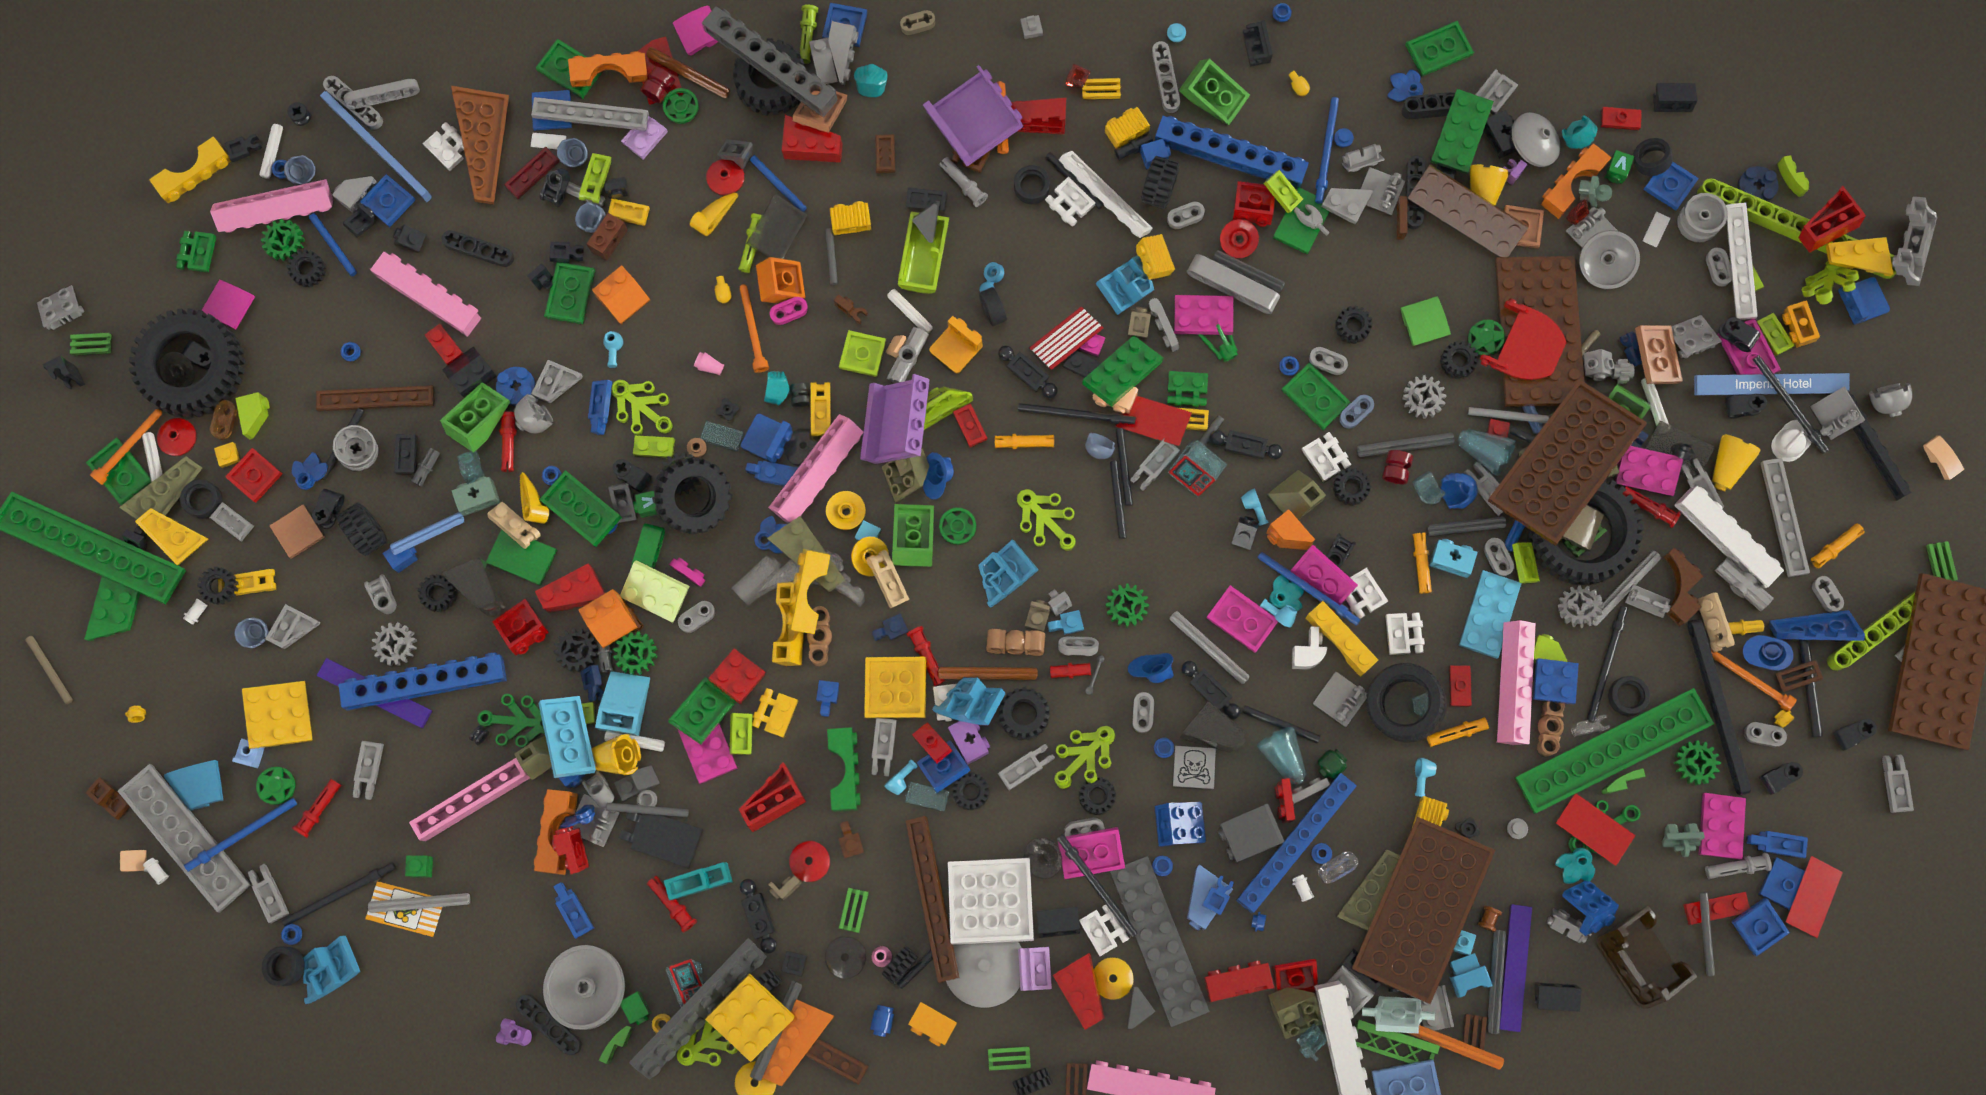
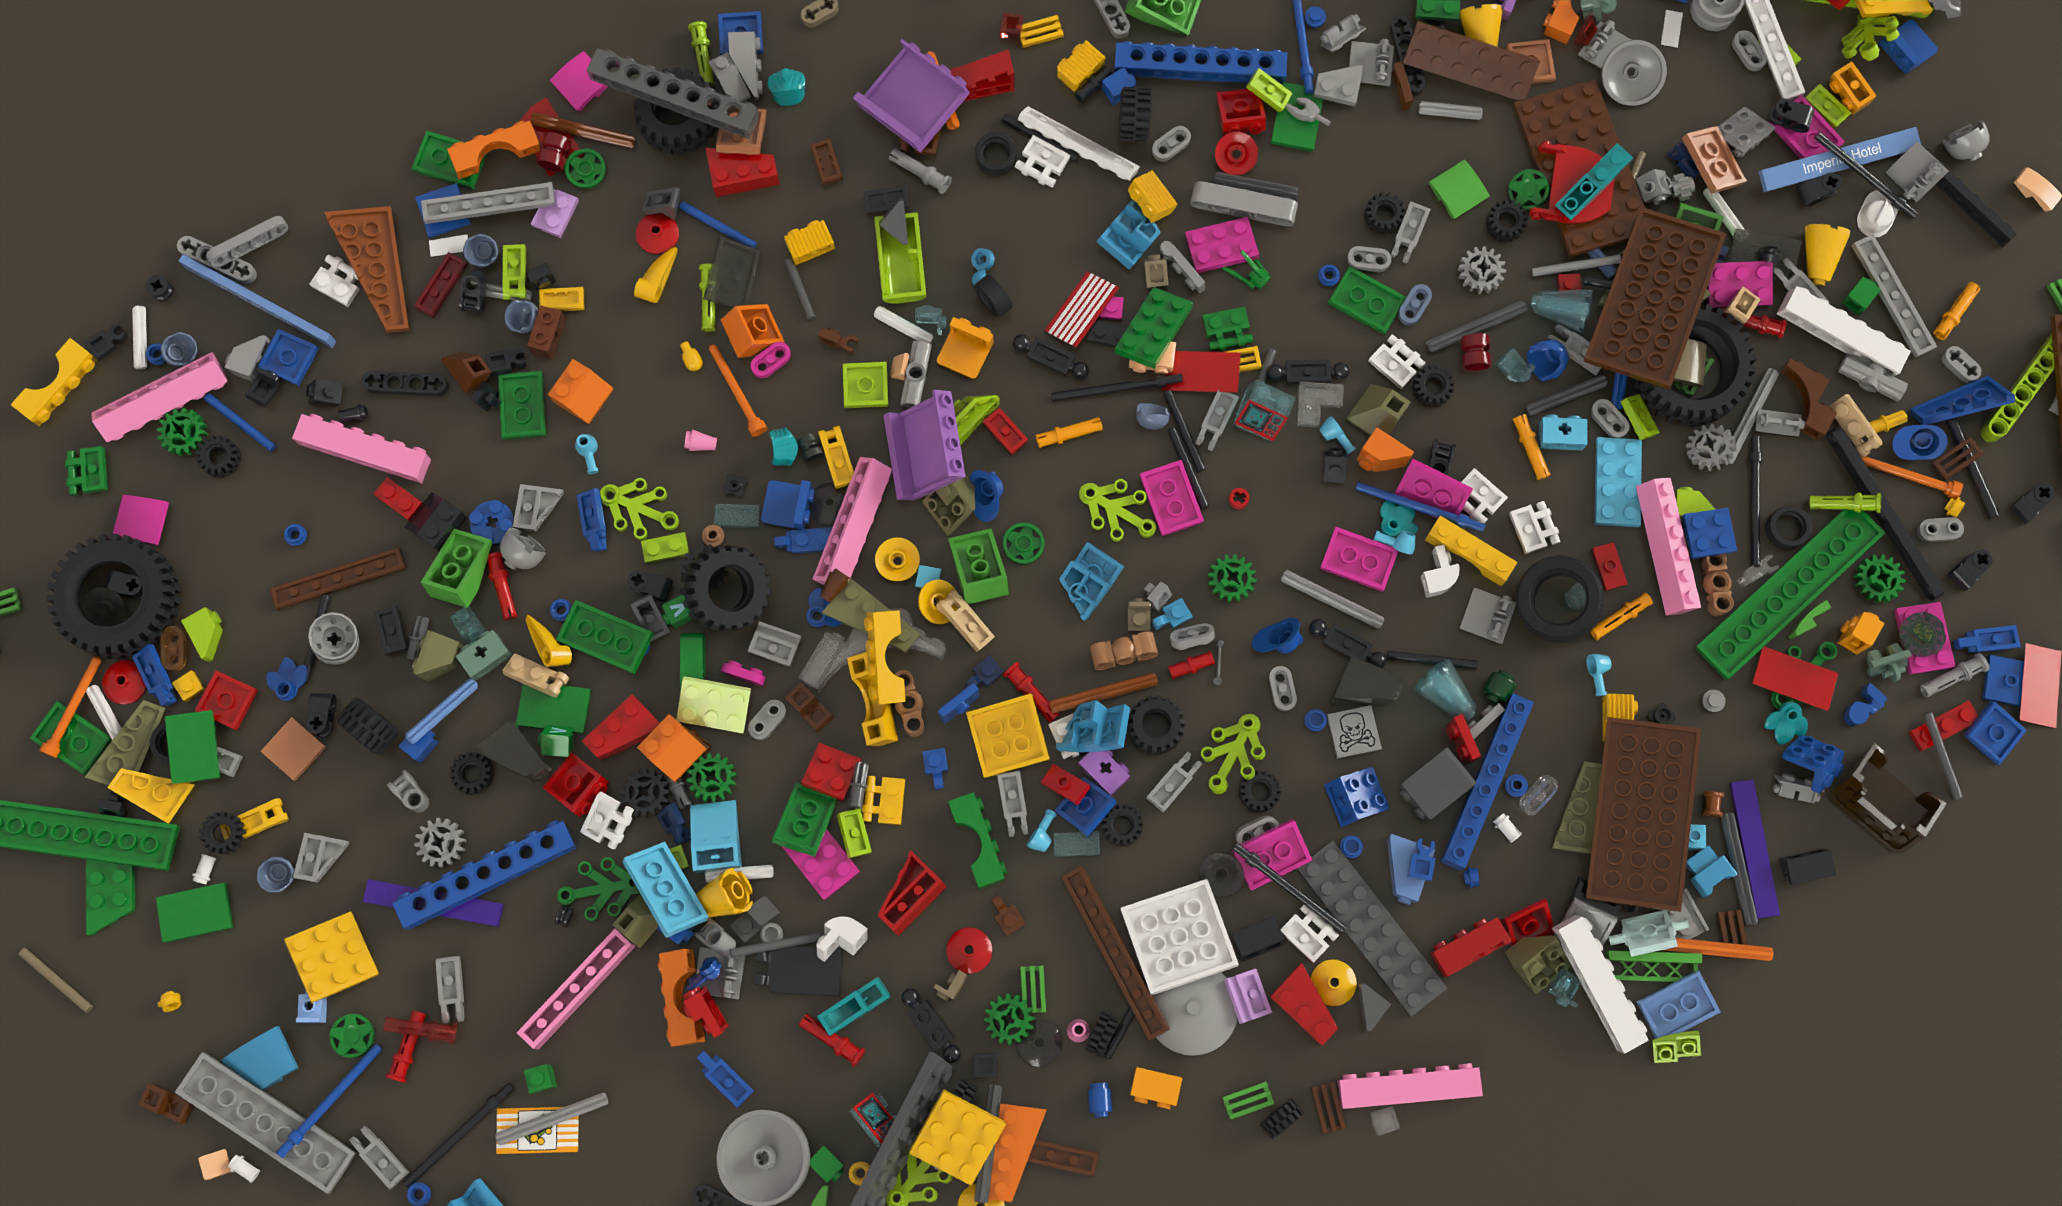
camera: 20 degrees left, 0 degrees up
none -> blue hinge [132,644,177,706]
none -> green tile [156,883,233,943]
none -> green tile [165,710,220,785]
none -> black pin [338,404,368,424]
none -> clear red pin [383,1016,457,1045]
none -> olive slope [412,630,464,682]
none -> reddish brown slope [441,352,492,393]
none -> green brick [538,725,573,757]
none -> white plate [580,792,634,849]
none -> light grey plate [748,621,802,668]
none -> reddish brown slope [784,682,834,733]
none -> white brick [816,917,868,962]
none -> reddish brown cone [819,568,850,603]
none -> dark grey axle [848,762,868,809]
none -> clear light blue bracket [915,305,947,335]
none -> blue plate [938,683,980,725]
none -> green gear [984,993,1035,1045]
none -> dark pink plate [1139,460,1204,537]
none -> red bush [1229,488,1249,510]
none -> clear plate [1297,382,1344,428]
none -> light grey hinge [1391,201,1431,264]
none -> light grey axle [1418,101,1483,120]
none -> teal slope [1555,143,1633,220]
none -> tan slope [1722,286,1760,325]
none -> lime pin [1810,493,1881,513]
none -> light orange brick [1837,611,1885,654]
none -> green brick [1841,276,1881,316]
none -> blue leg [1843,683,1887,727]
none -> tile [1899,612,1946,657]

